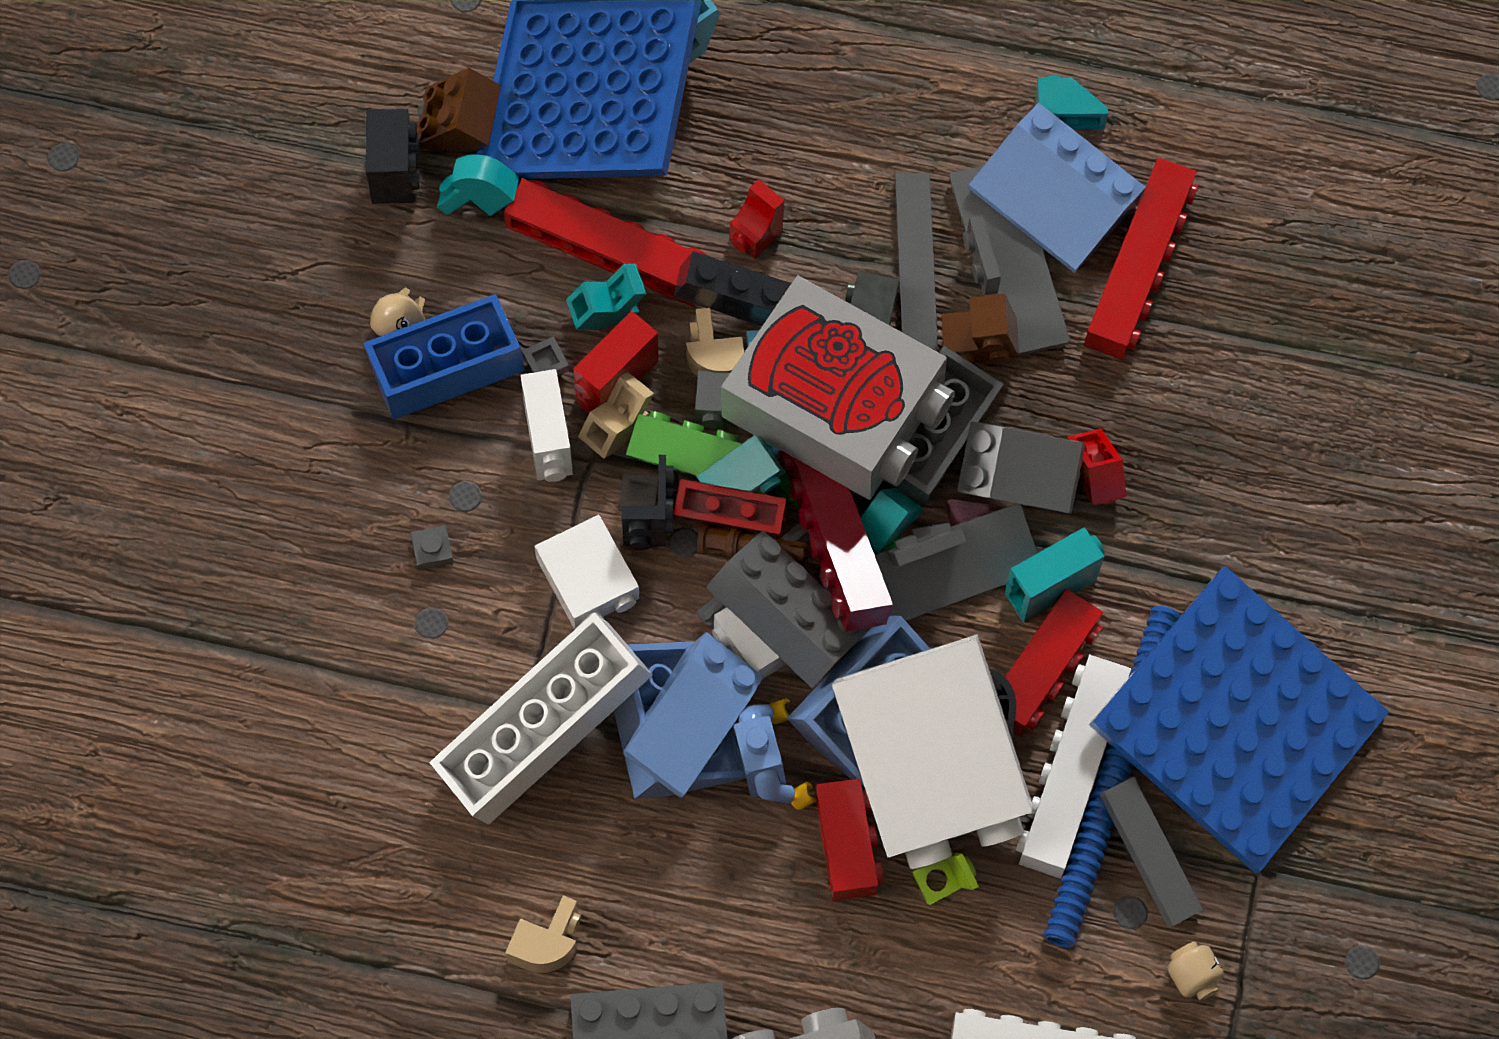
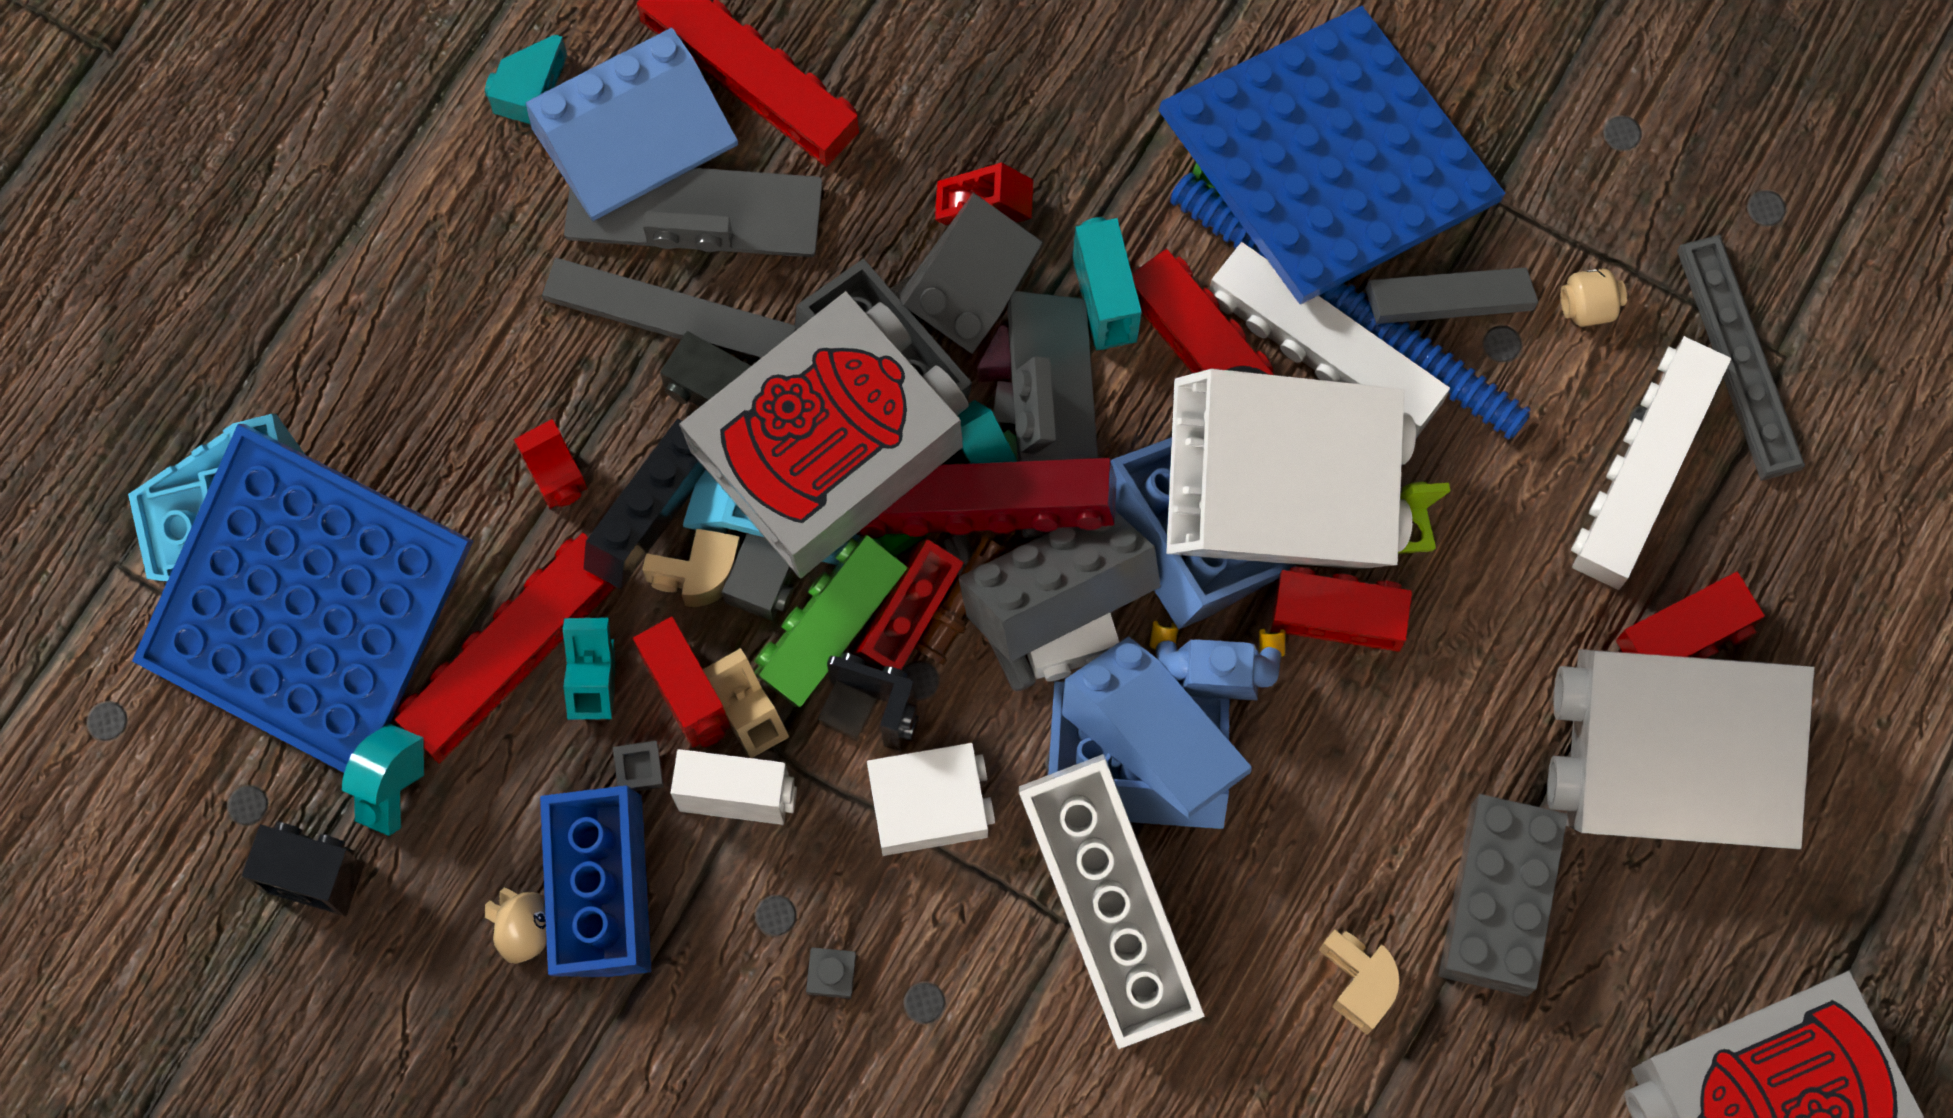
camera: 70 degrees left, 5 degrees up
reddish brown slope [417,68,501,154] -> none
teal slope [697,435,786,494] -> none
reddish brown brick [941,293,1019,365] -> none

